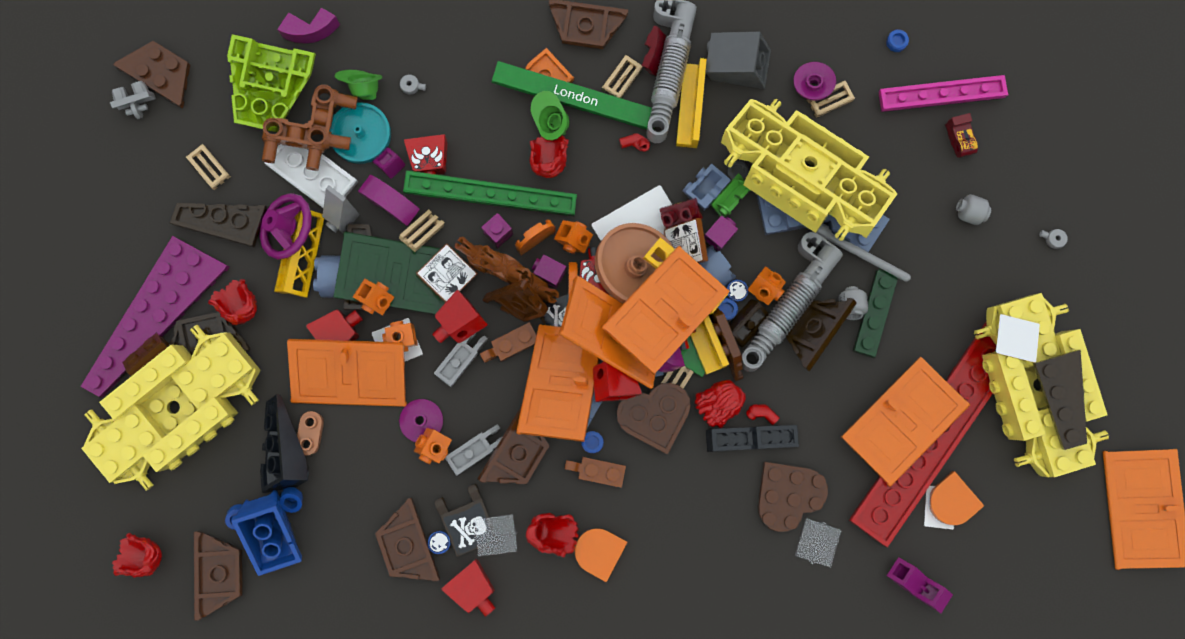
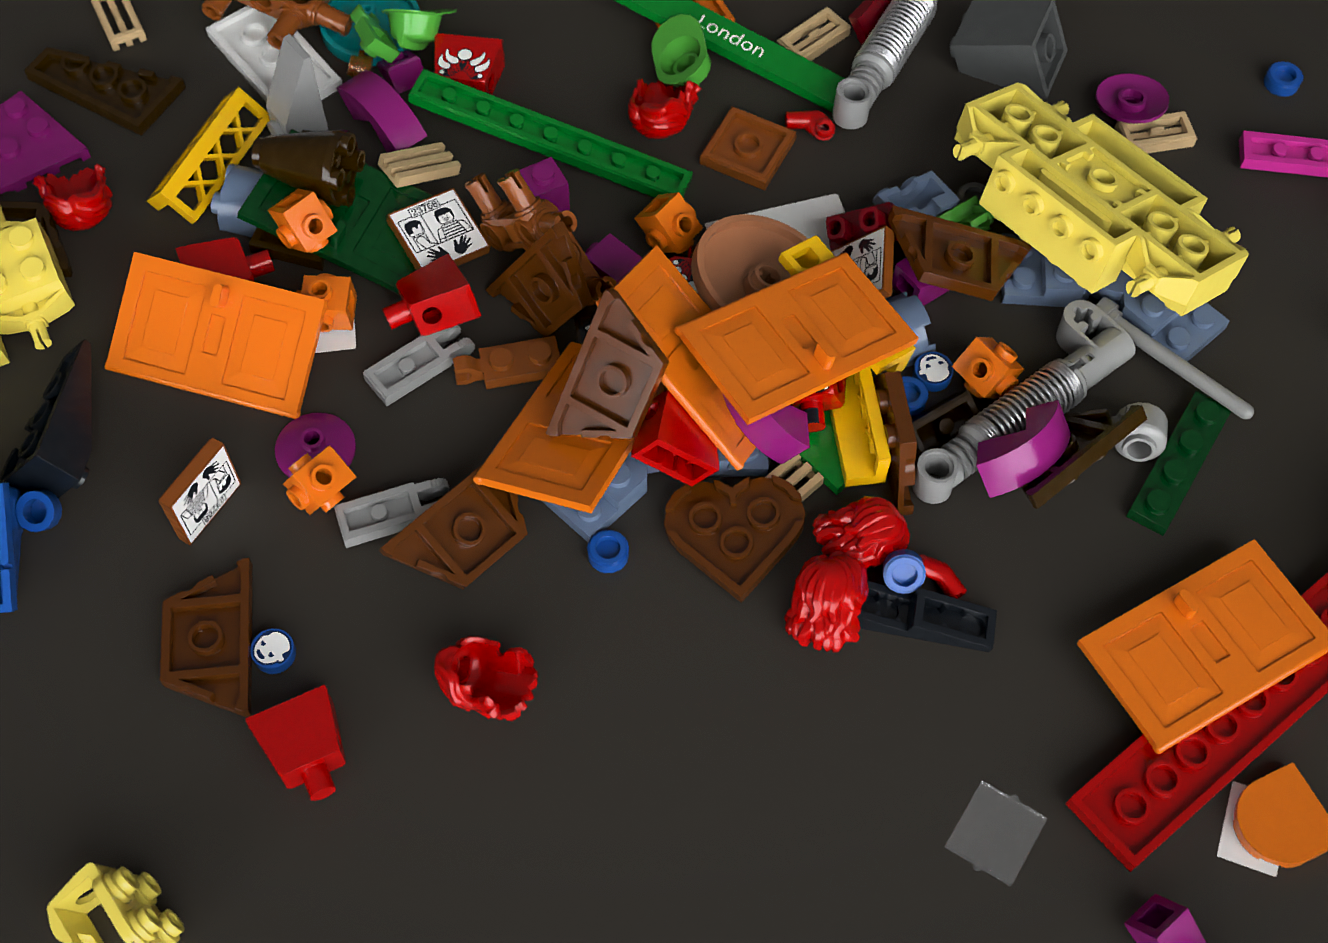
camera: 15 degrees right, 20 degrees down
magenta piece [259,193,312,260] -> none
nougat plate [297,411,324,456] -> none
flag [435,484,498,557] -> none
clear piece [474,514,517,557] -> none
orange tile [515,220,556,256] -> none
dark orange plate [564,457,626,488] -> none
orange tile [575,528,627,582] -> none
yellow fence [676,58,707,148] -> none
reddish brown plate [758,462,828,532] -> none
none -> tile [159,437,241,546]
none -> dark brown cone [252,129,366,207]
none -> clear orange plate [347,49,374,77]
none -> bright green plate [350,4,400,63]
none -> bright green piece [381,9,457,51]
none -> reddish brown wing [546,288,669,439]
none -> dark orange tile [700,106,797,191]
none -> red hair [784,554,869,653]
none -> tile [882,549,926,594]
none -> reddish brown wing [887,205,1032,301]
none -> magenta brick [976,400,1071,498]

